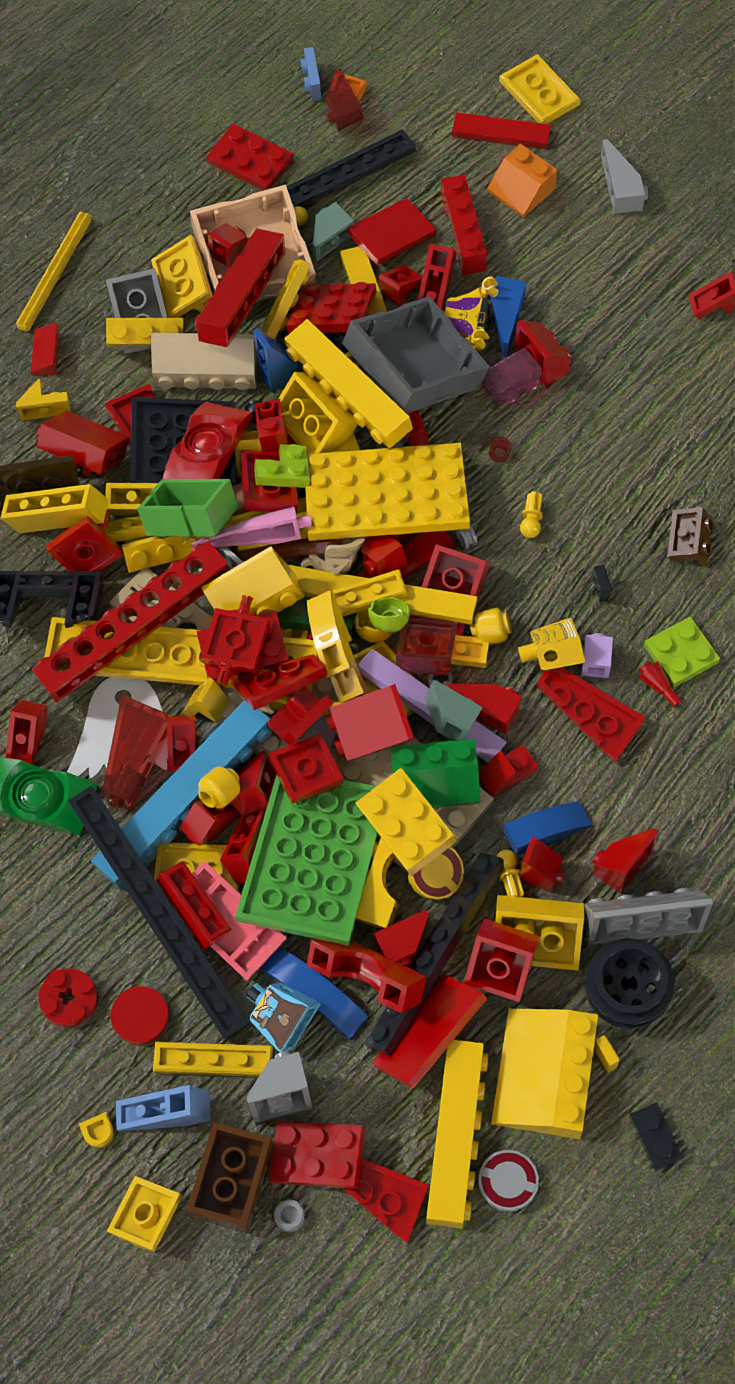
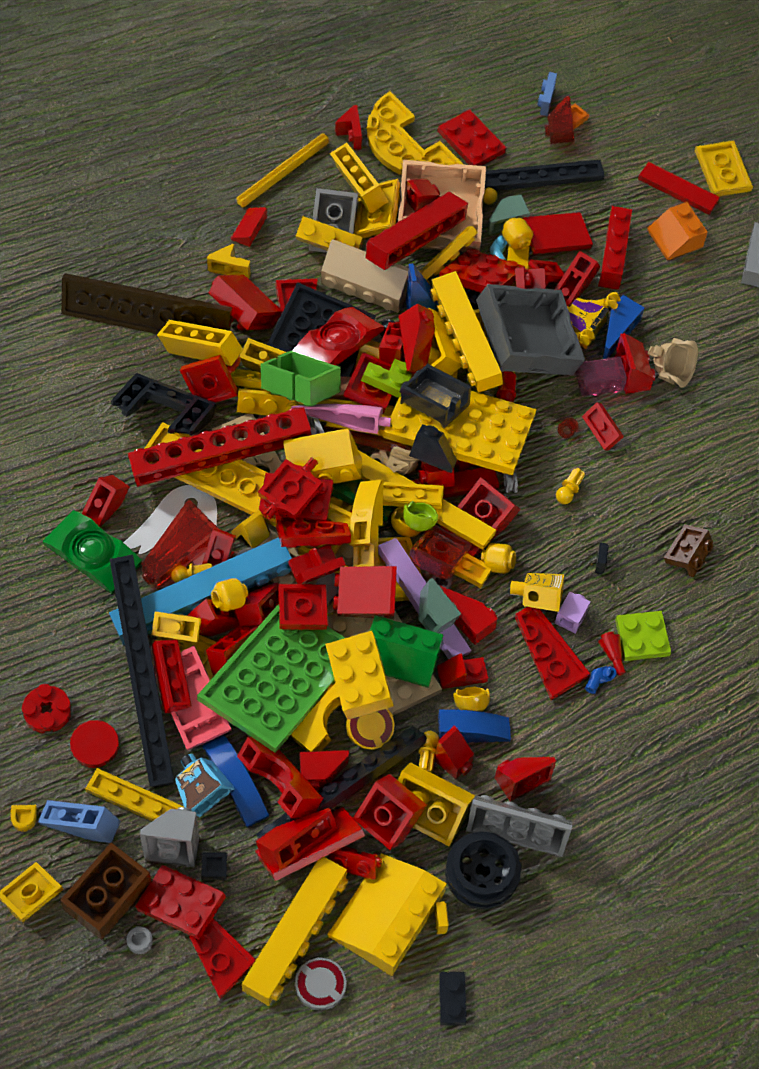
camera: 15 degrees right, 5 degrees down
none -> yellow slope [151,611,201,642]
none -> yellow axle [171,563,213,583]
none -> black plate [201,852,228,880]
none -> red slope [256,808,338,871]
none -> red hinge [329,847,382,880]
none -> yellow brick [330,143,388,213]
none -> red slope [335,105,362,150]
none -> yellow plate [367,91,464,175]
none -> red slope [399,304,435,374]
none -> black window [400,364,471,429]
none -> black slope [409,424,457,473]
none -> yellow hair [453,686,490,712]
none -> medium azure arm [490,236,508,260]
none -> yellow head [502,218,533,249]
none -> red slope [515,267,546,289]
none -> red plate [582,402,624,451]
none -> blue arm [585,666,617,694]
none -> tan helmet [648,338,698,388]

